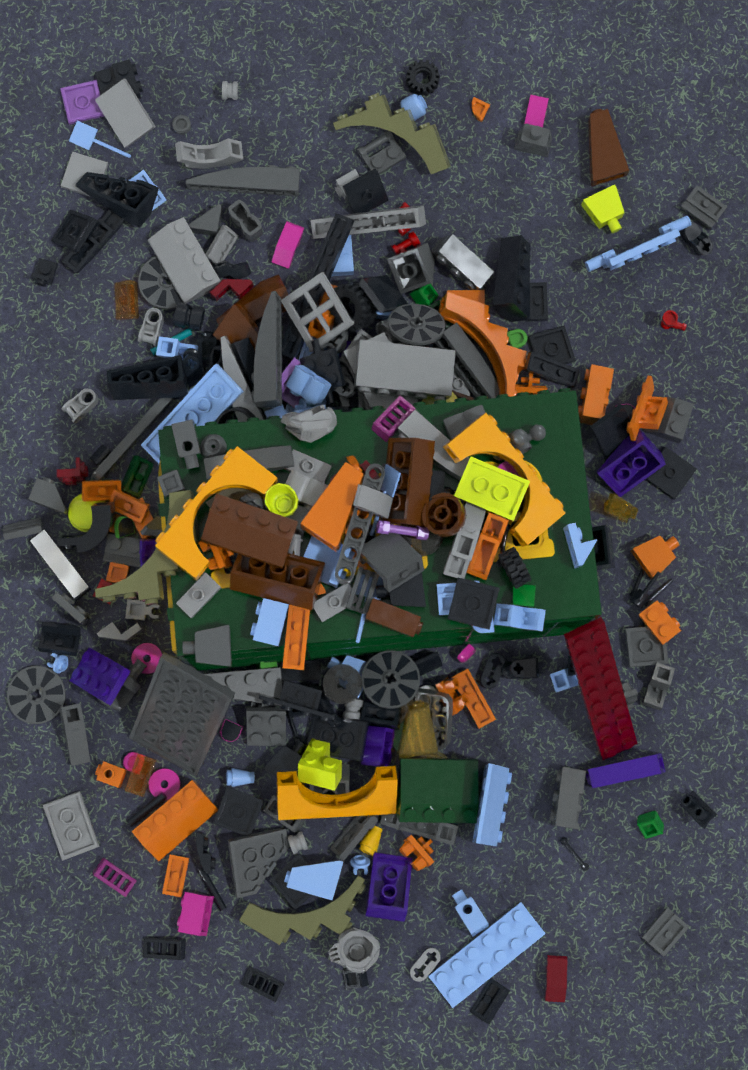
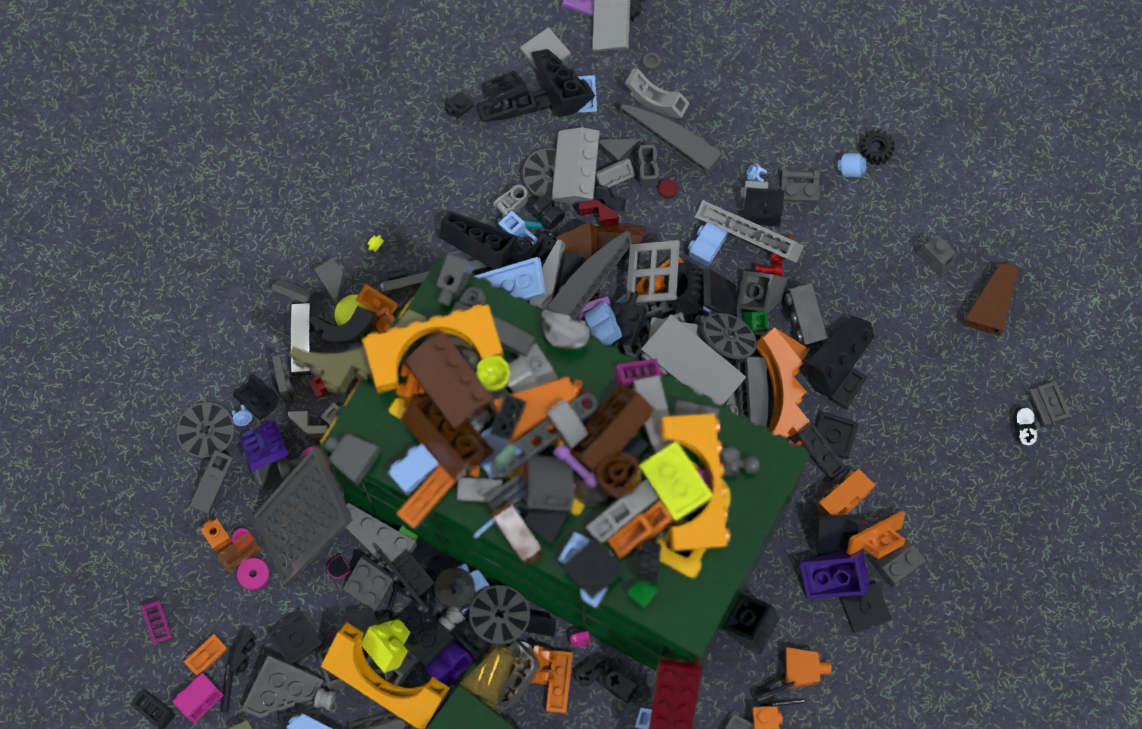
camera: 40 degrees right, 10 degrees down
light grey tile [43,791,100,861] -> none
dark red bracket [57,457,89,486] -> none
light grey piece [61,388,99,424] -> none
light blue piece [69,120,131,158] -> none
clear orange slope [115,280,139,320] -> none
black piece [127,792,167,827] -> none
orange slope [132,780,218,861] -> none
dark grey plate [157,470,185,498] -> none
light grey plate [176,573,222,618] -> none
light grey wheel [222,81,238,100] -> none
light blue cone [226,768,255,787] -> none
dark pink slope [272,221,304,269] -> none
black plate [282,213,354,359] -> none
olive arch [333,93,451,174] -> none
light blue piece [370,464,401,536] -> none
orange tile [471,97,490,122] -> none
light blue slope [494,603,546,631] -> none
bright green tile [507,329,527,349] -> none
dark pink tile [524,95,549,127] -> none
light blue slope [563,523,597,569] -> none
neon yellow torso [581,185,624,233] -> none
light blue plate [585,216,691,272] -> none
clear yellow hips [604,493,638,523] -> none
red piece [661,310,687,331] -> none
none -> neon yellow plate [368,234,384,252]
none -> black slope [490,394,527,442]
none -> sand green tile [494,443,516,470]
none -> dark red tile [659,179,678,199]
none -> light blue plate [746,163,767,182]

